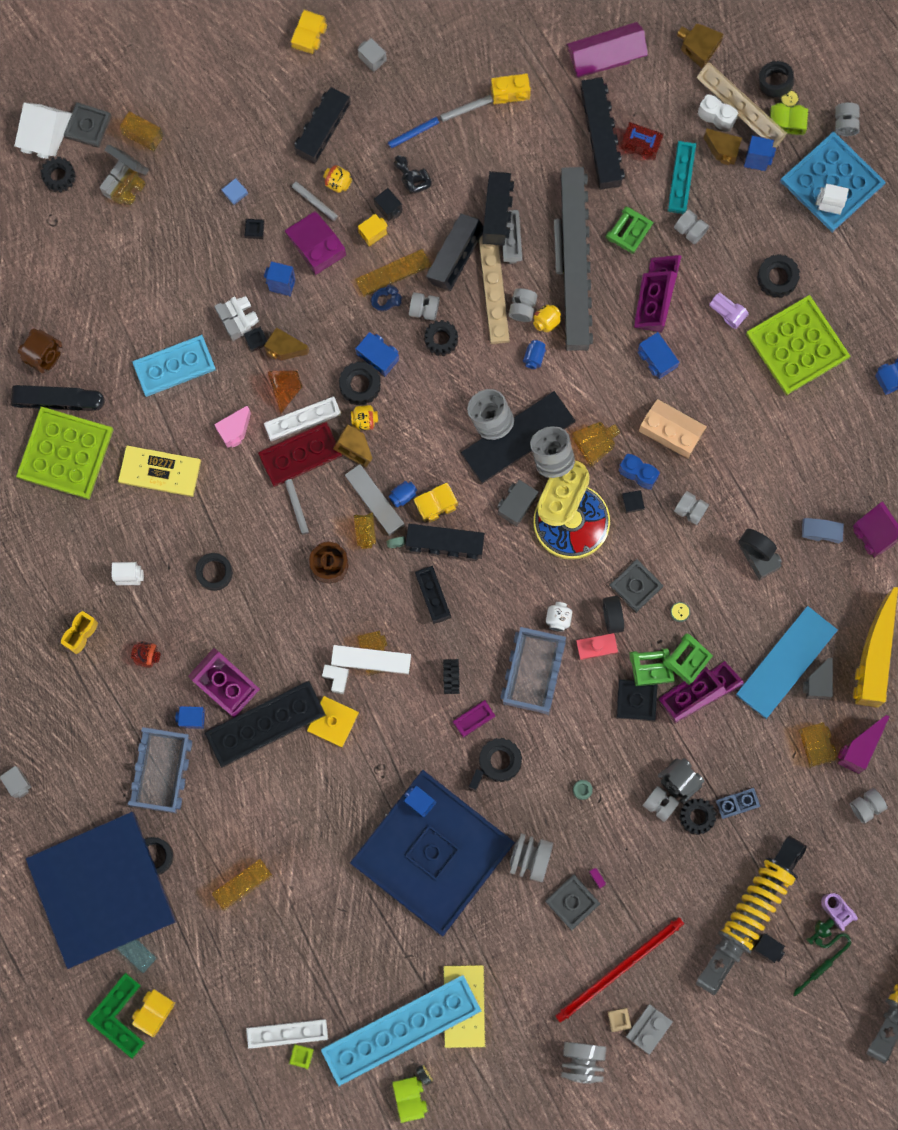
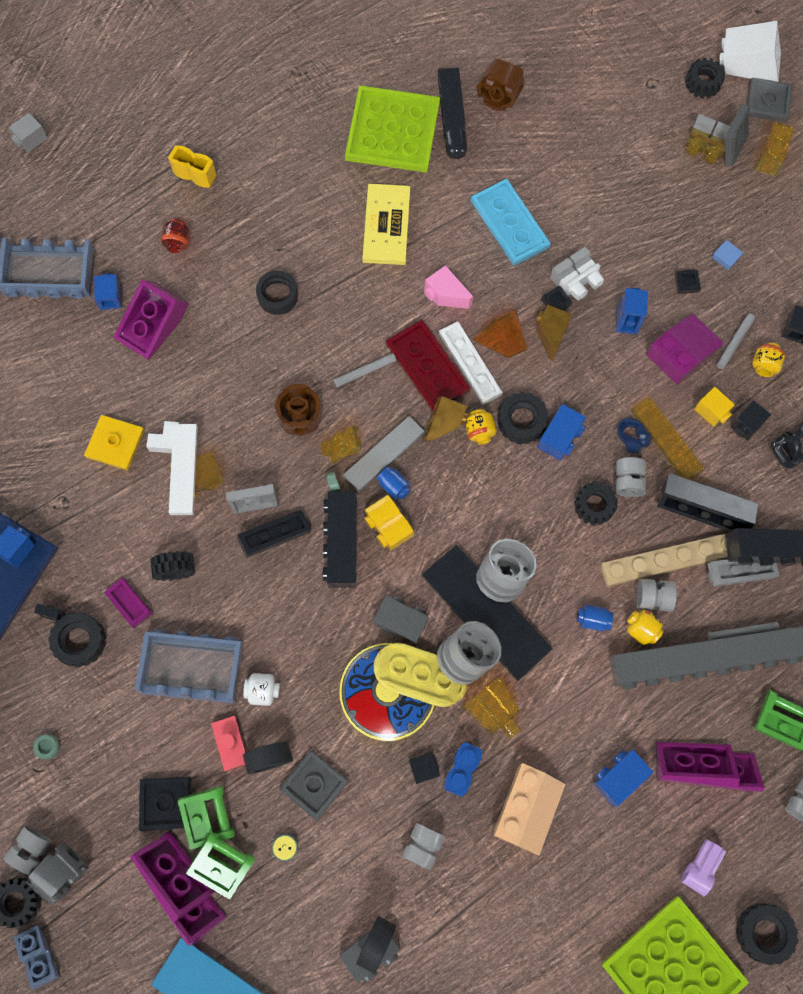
camera: 80 degrees right, 5 degrees down
white brick [112,562,144,585] -> none
black tile [205,680,327,768] -> none
none -> light grey tile [226,484,279,514]

